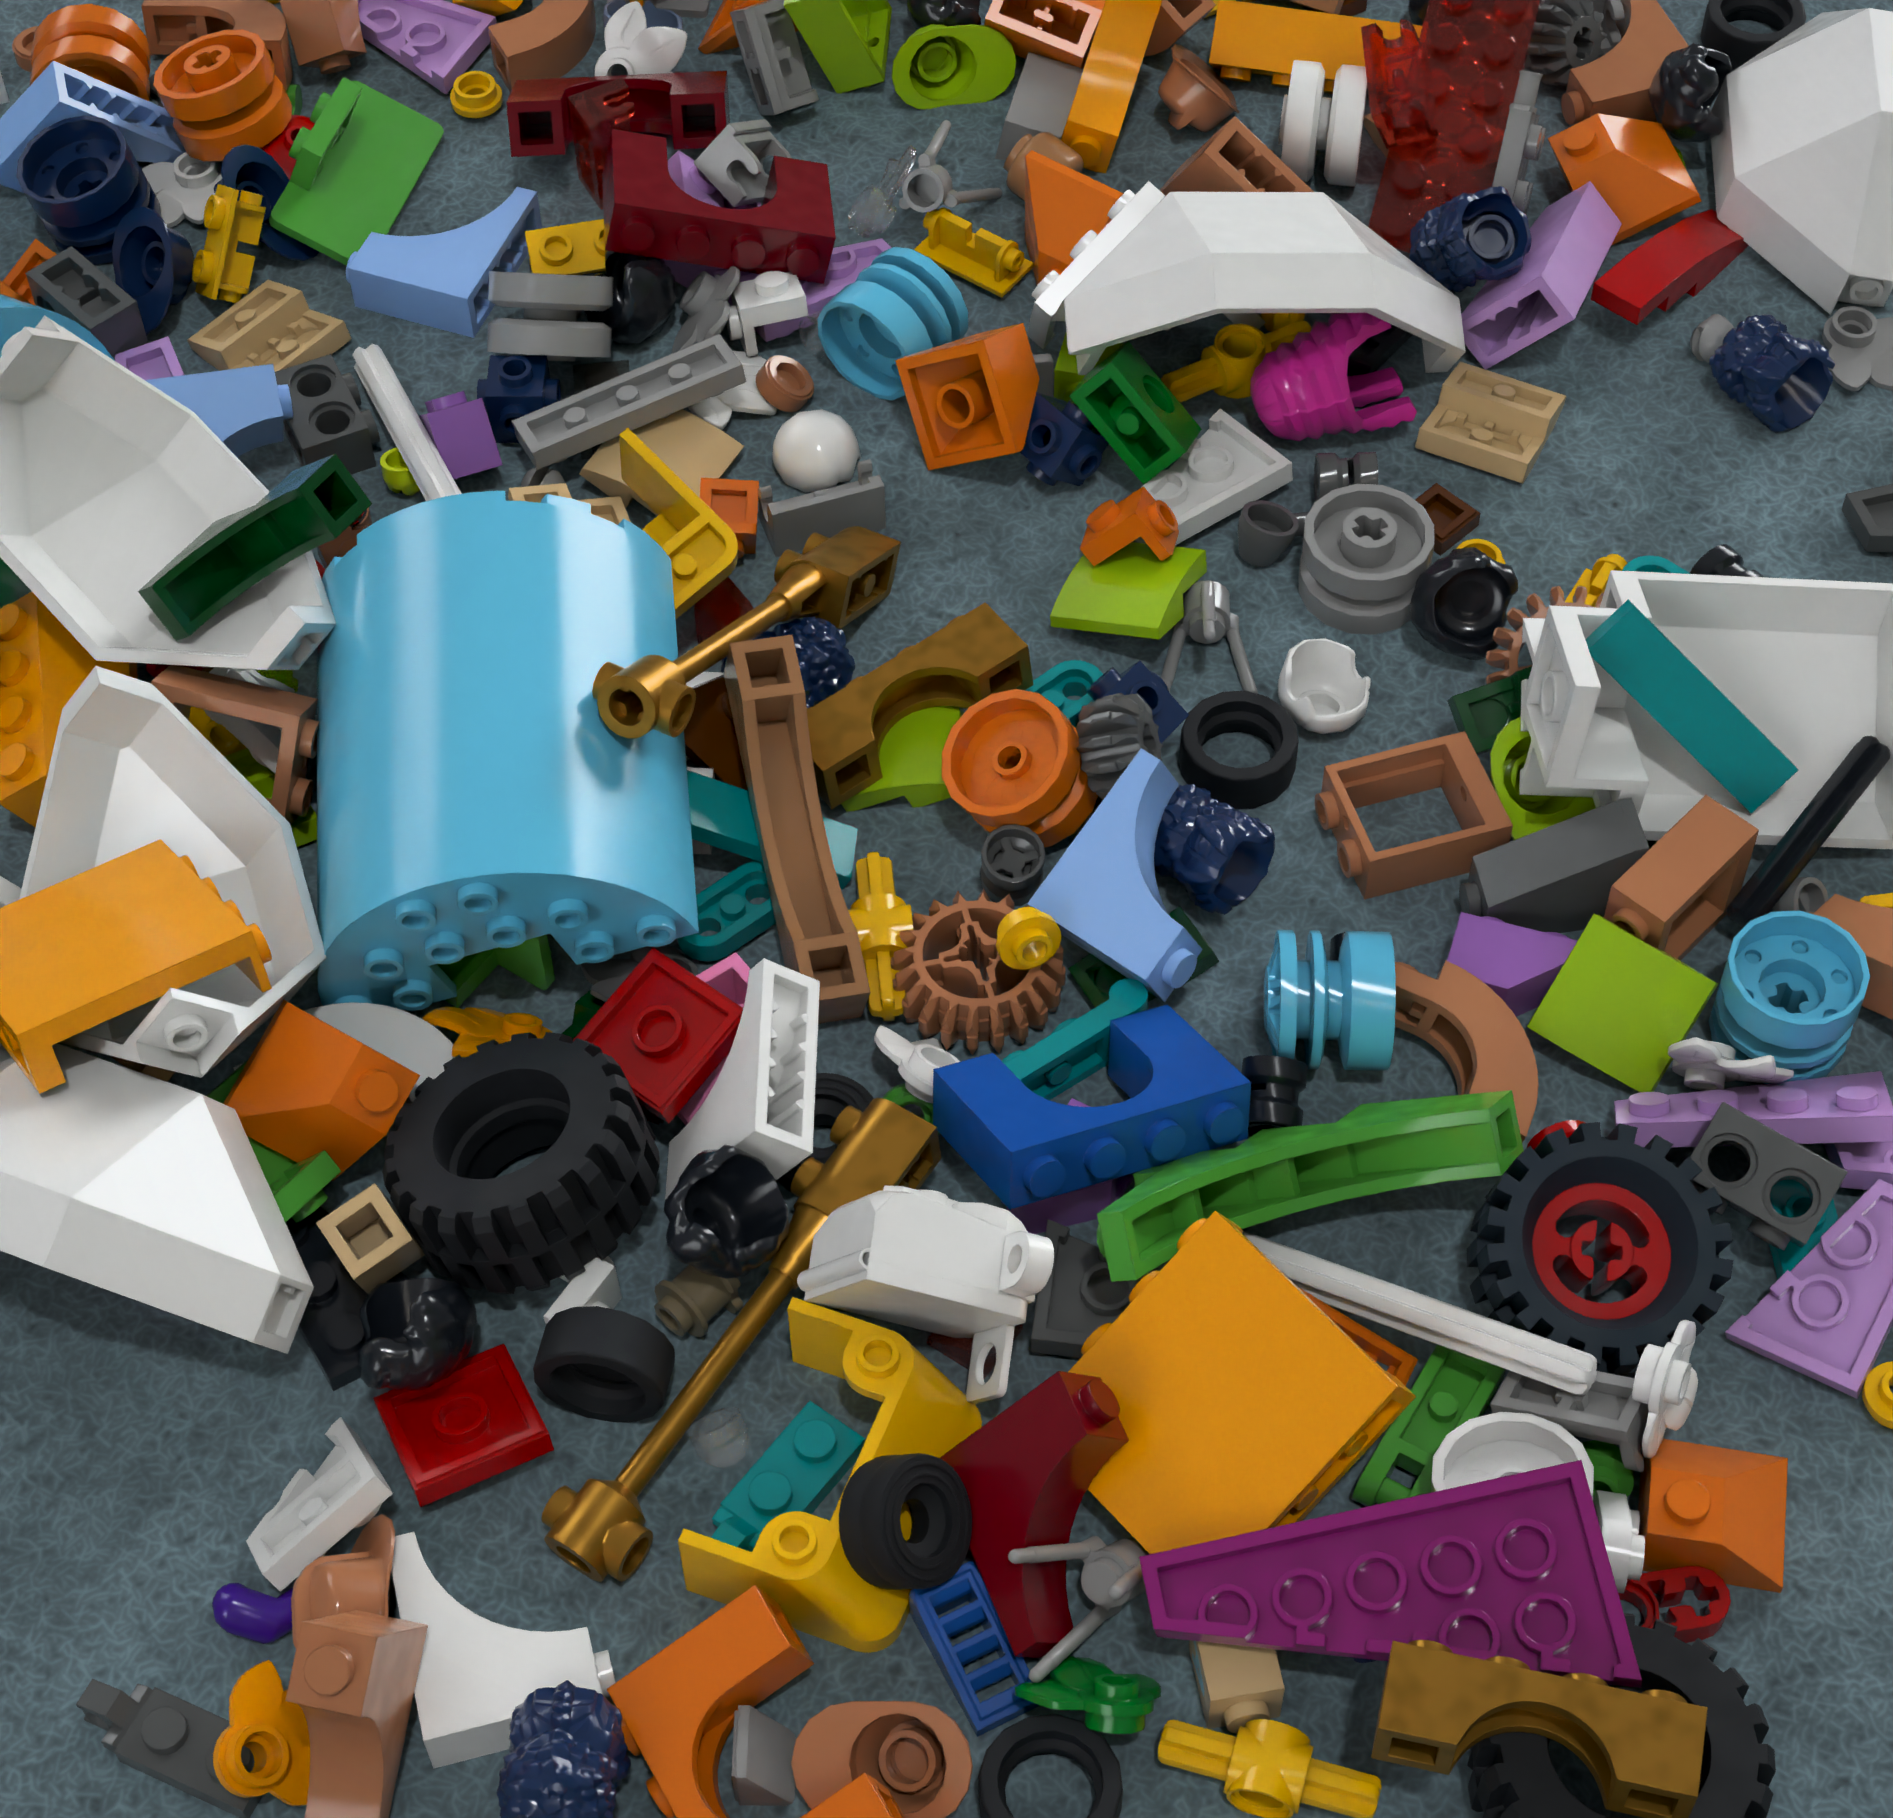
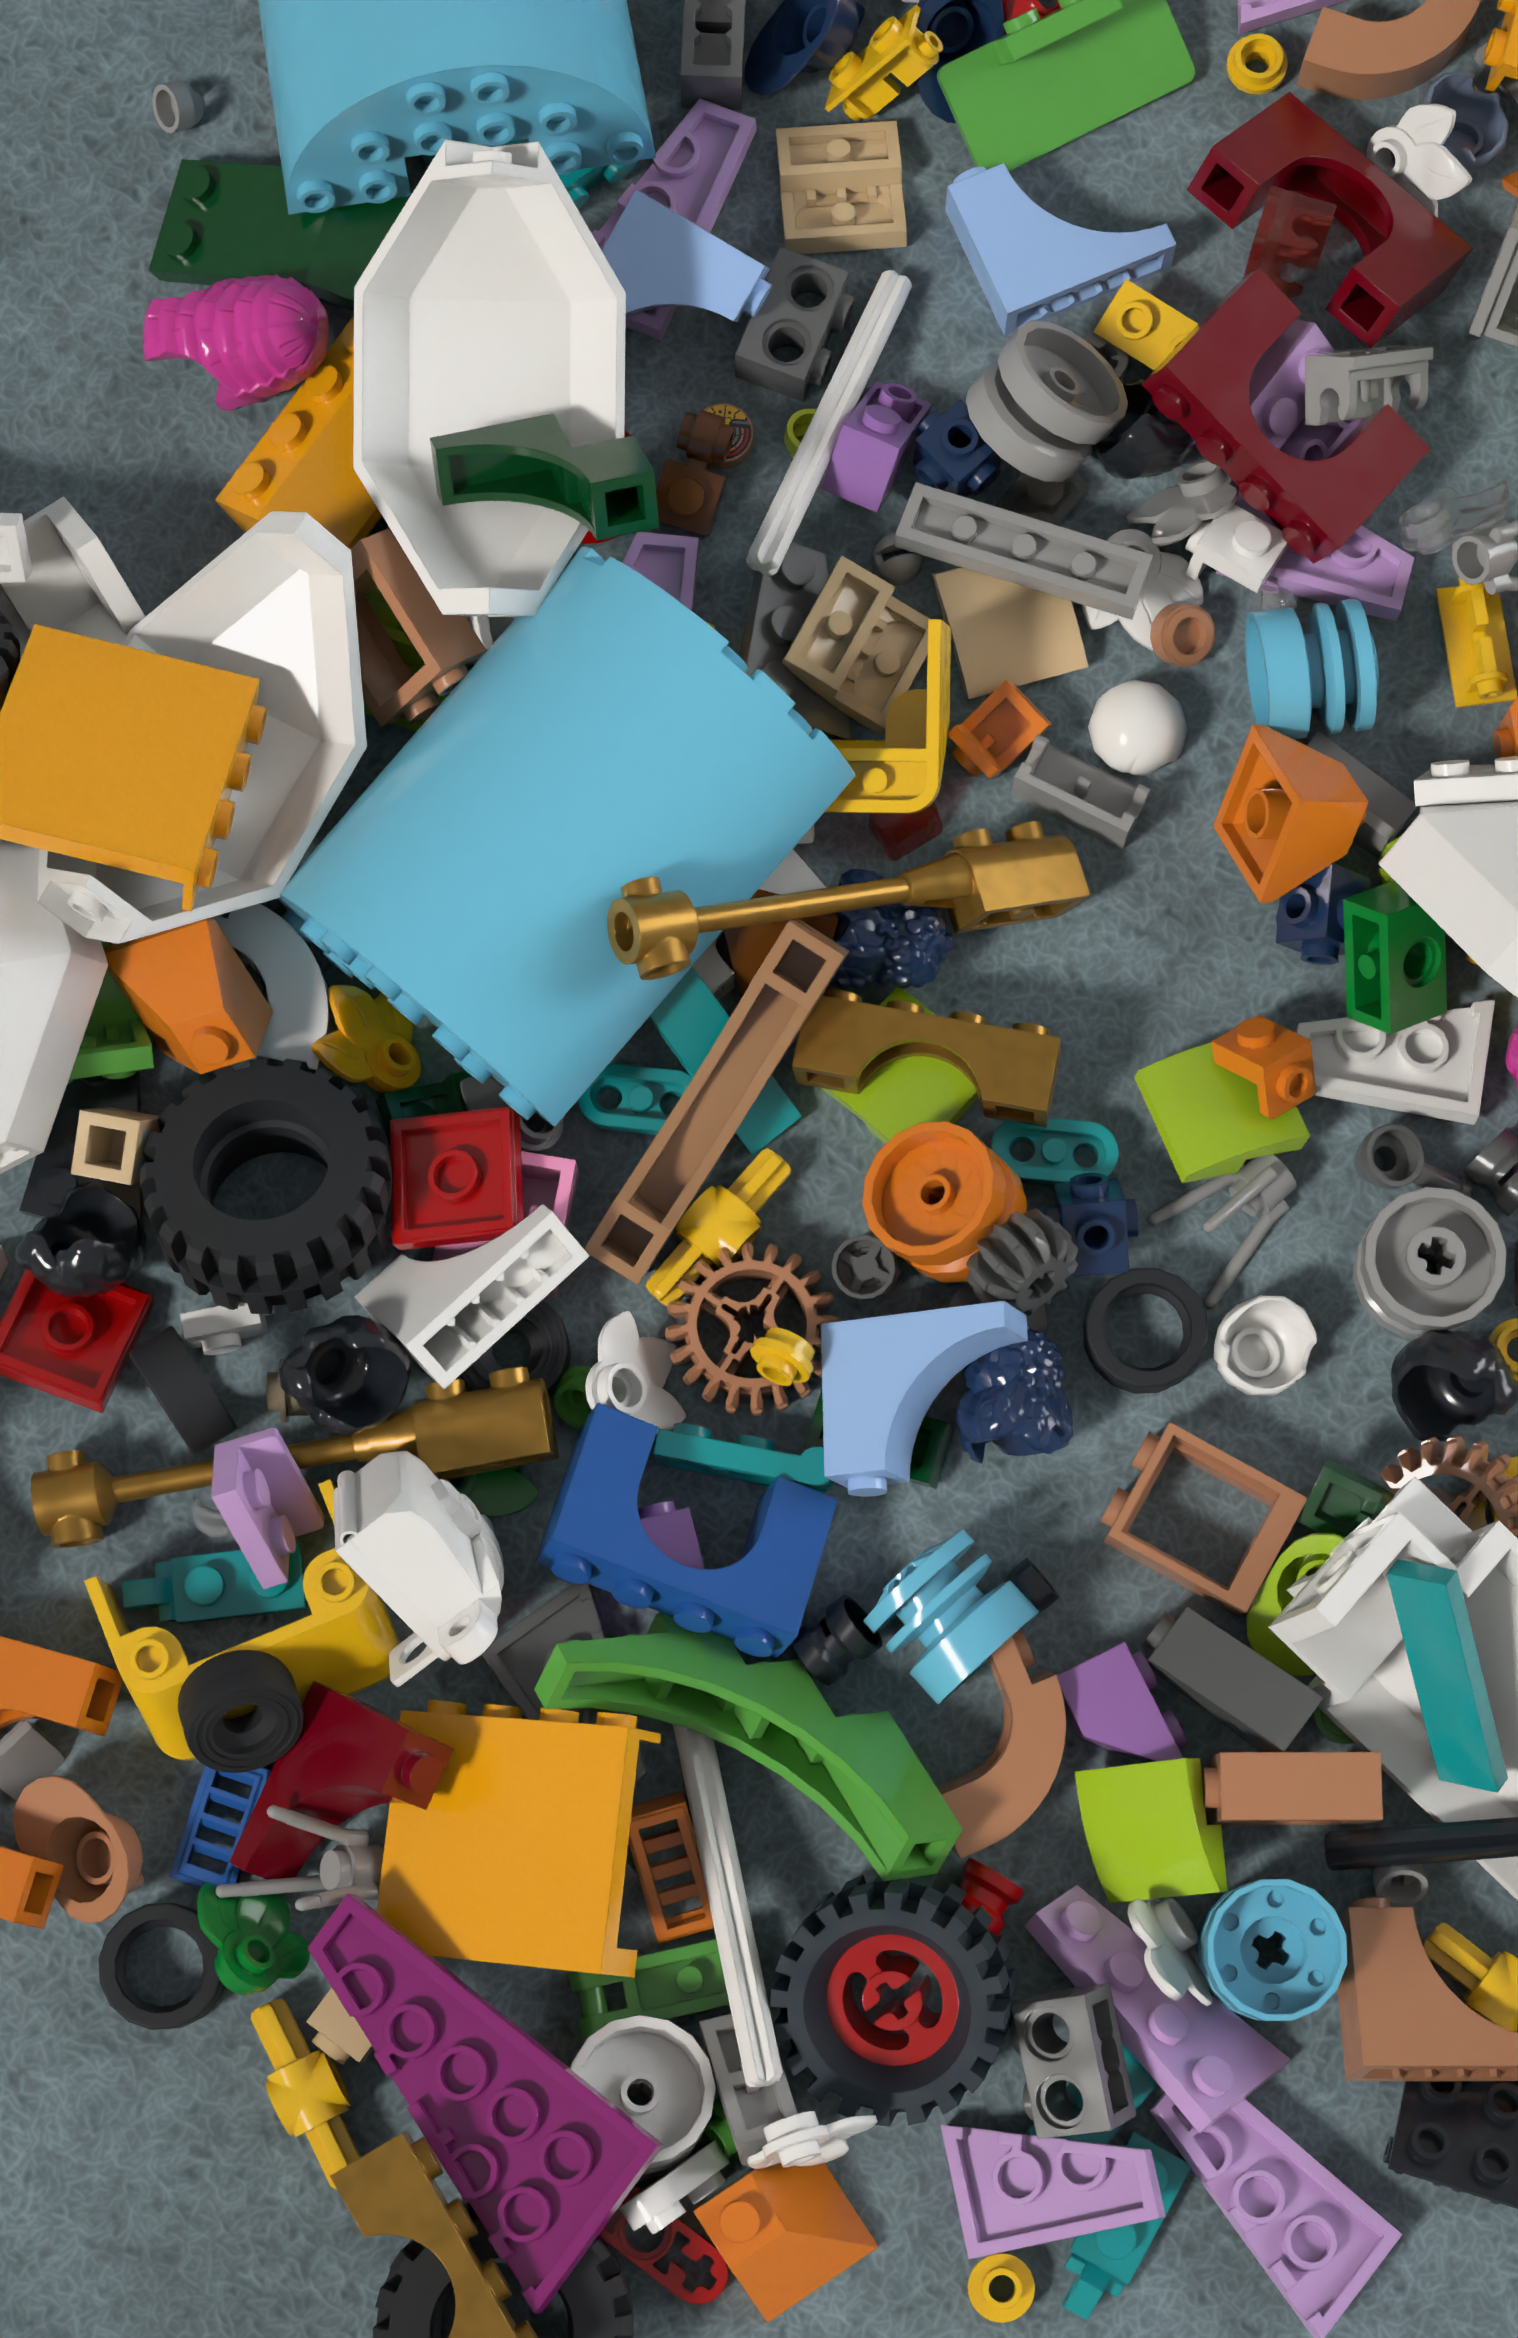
camera: 45 degrees right, 25 degrees up
none -> lavender bracket [211,1428,324,1589]

